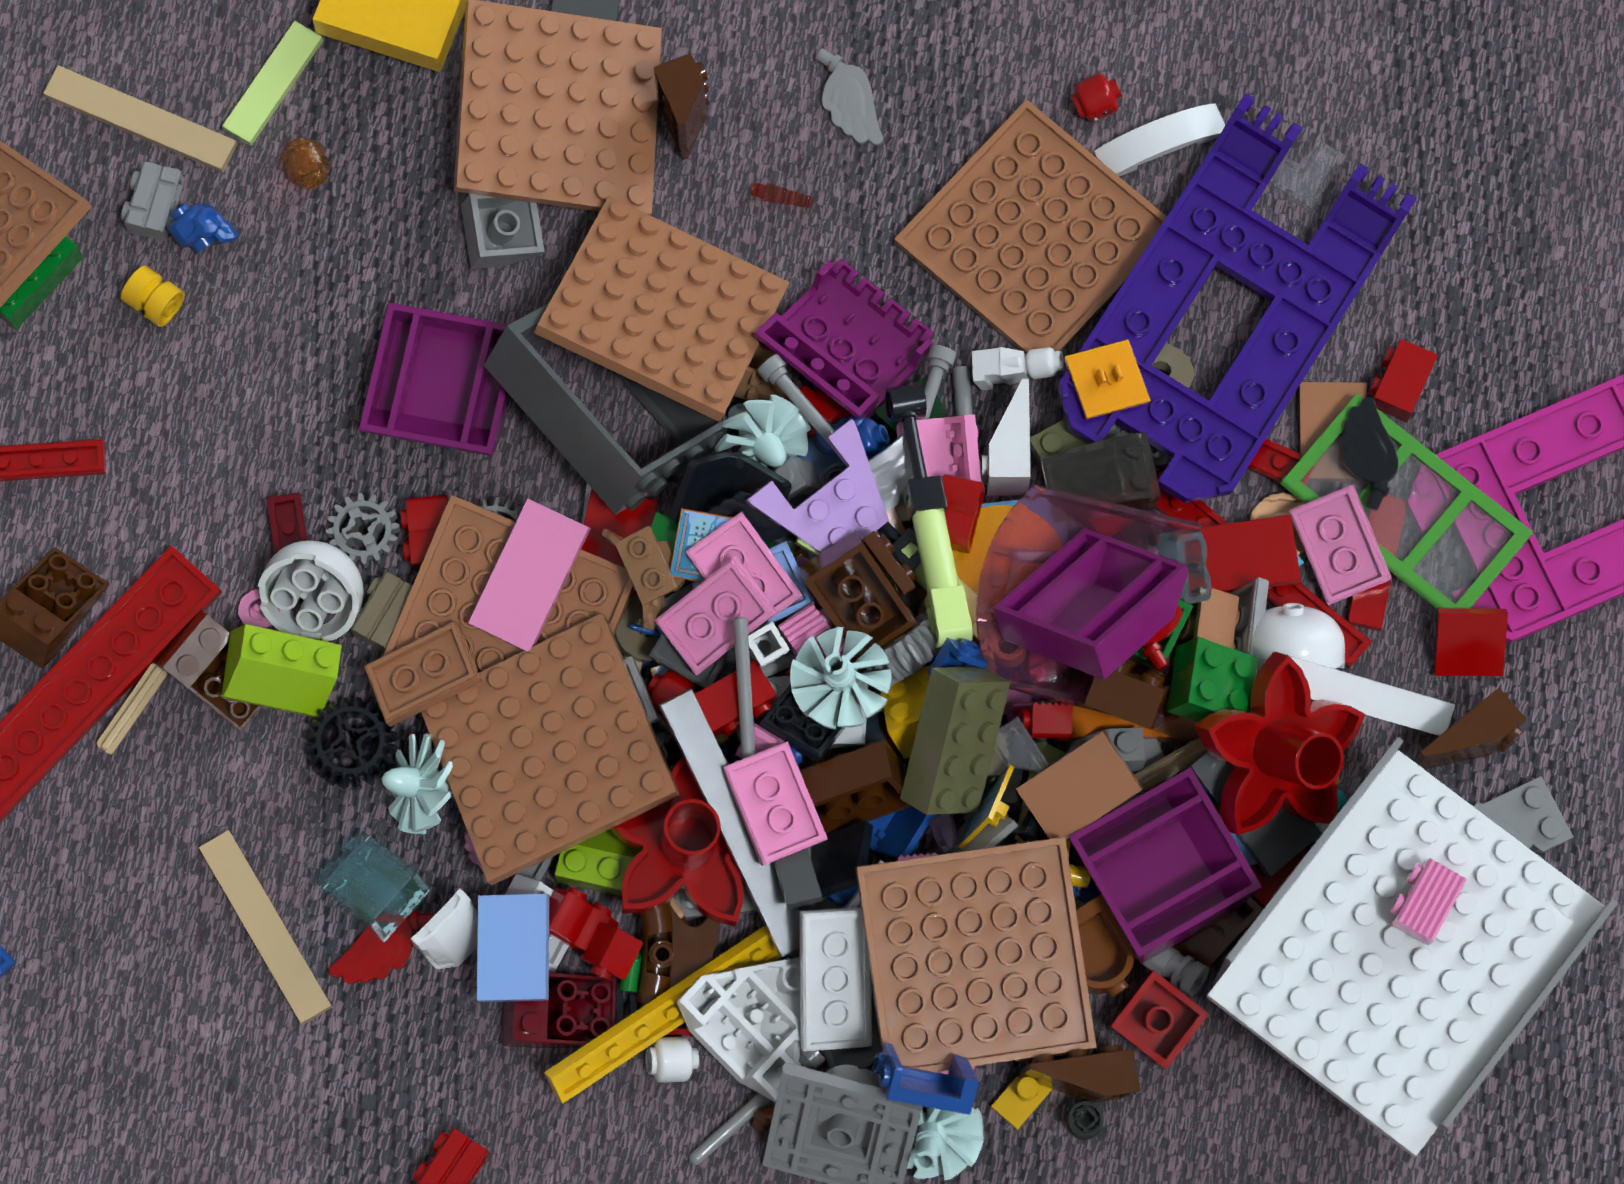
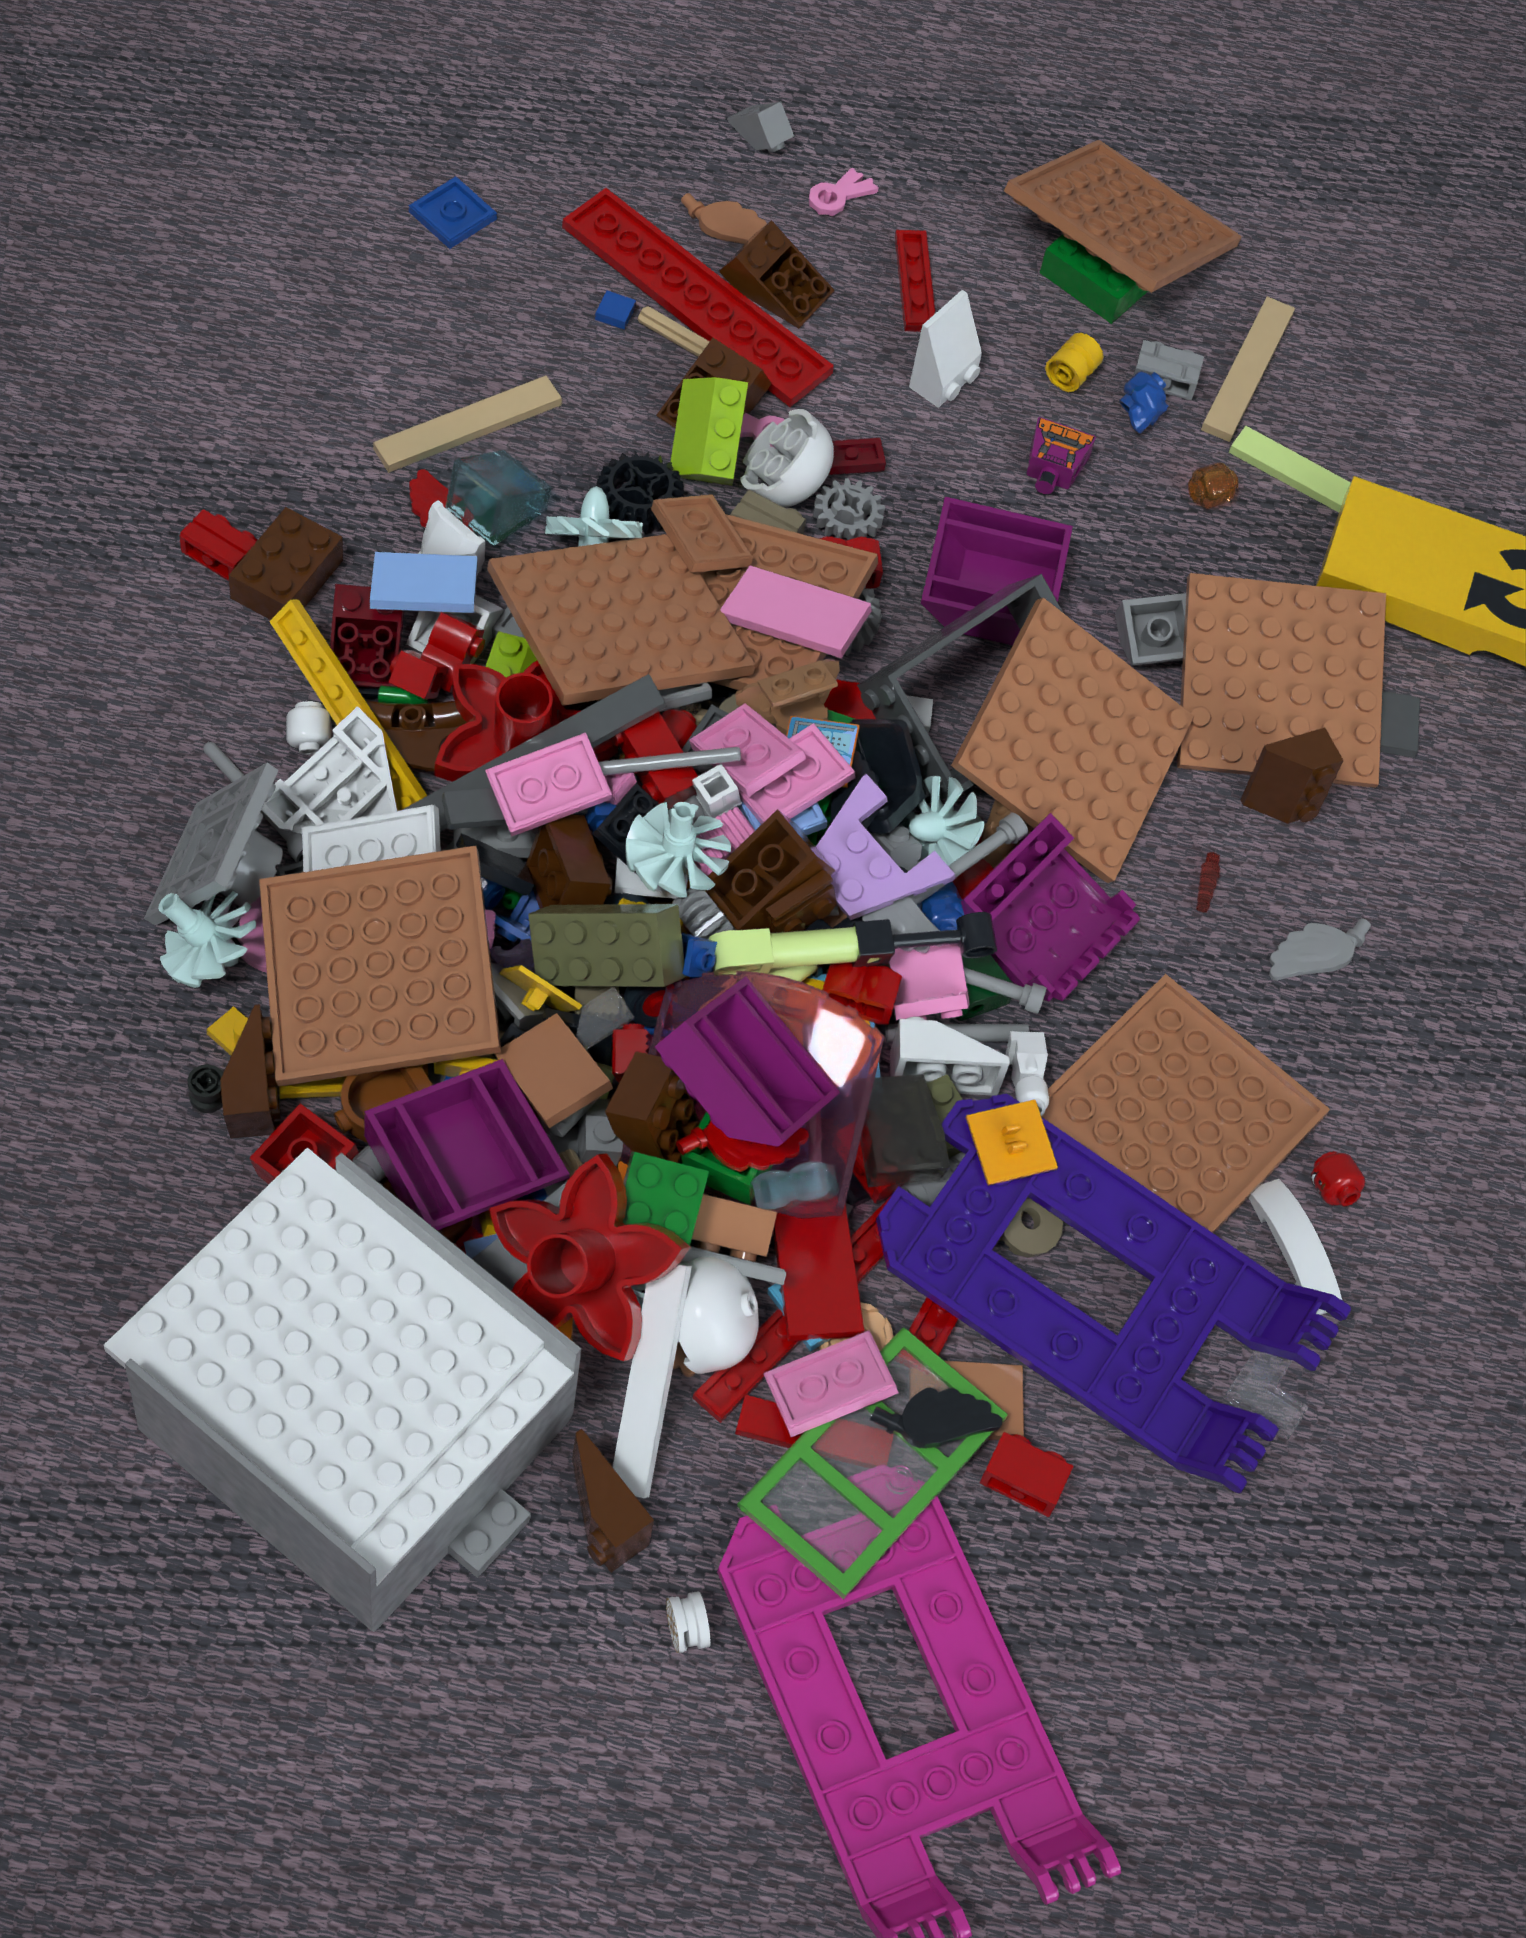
camera: 80 degrees right, 15 degrees down
blue panel [873,1043,979,1115] -> none
bright pink brick [1390,858,1467,945] -> none
red tile [1433,608,1508,676] -> none
light grey wing [1483,776,1574,854] -> none
none -> reddish brown brick [229,507,343,620]
none -> blue tile [595,290,636,330]
none -> white wheel [666,1591,710,1653]
none -> white slope [909,290,982,408]
none -> torso [1026,417,1096,494]

